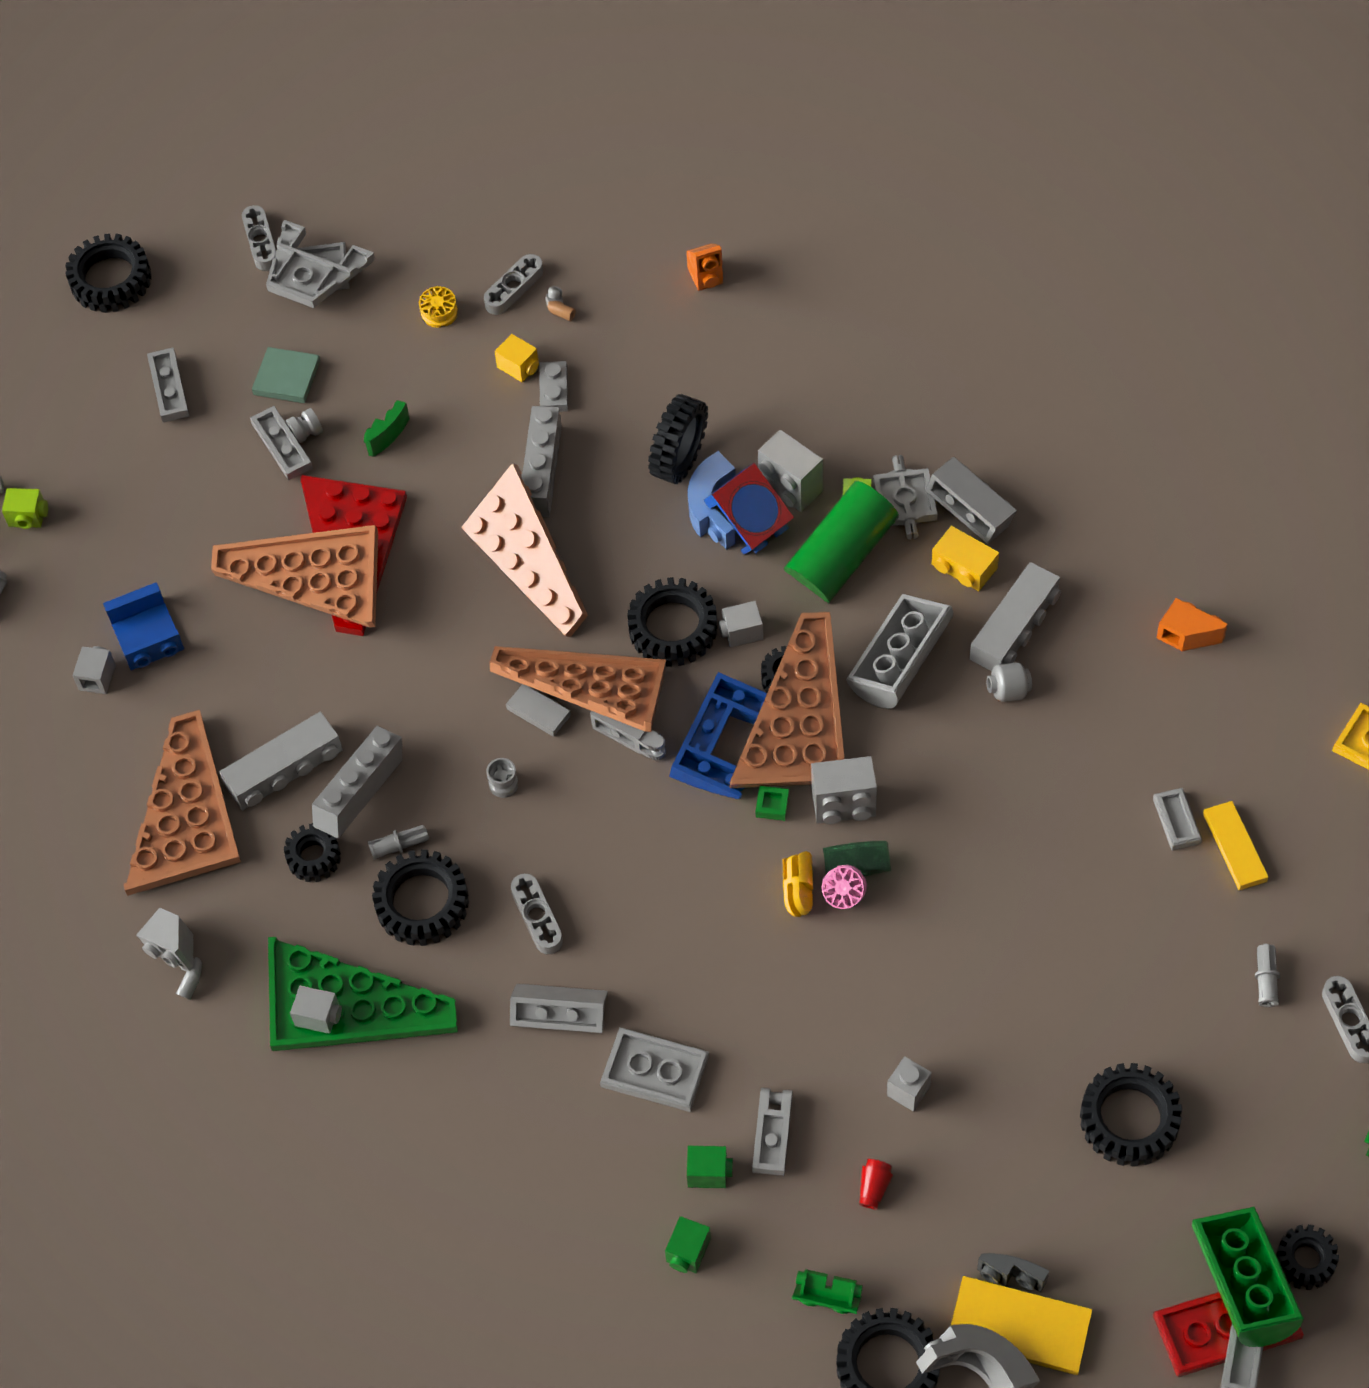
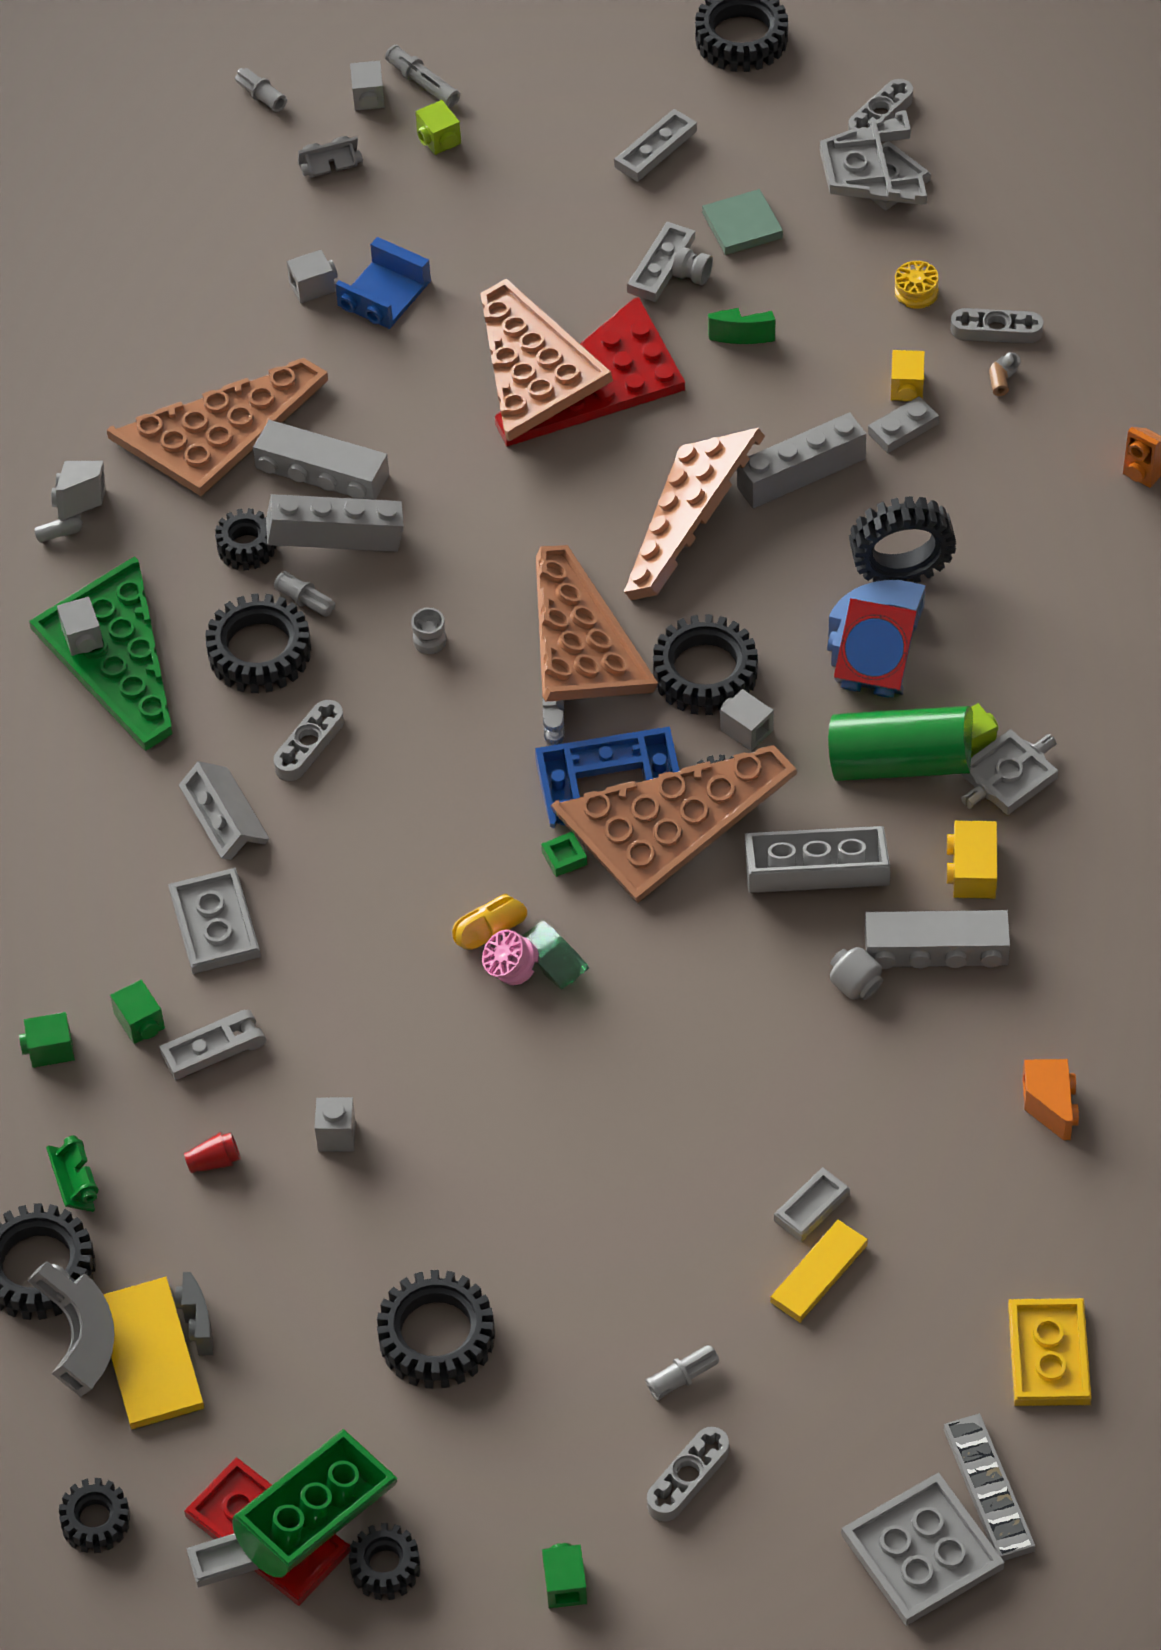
camera: 55 degrees right, 5 degrees down
light grey tile [506,684,571,737] -> none
light grey brick [758,430,823,512] -> none
light grey brick [811,756,877,824] -> none
light grey brick [925,457,1017,544] -> none

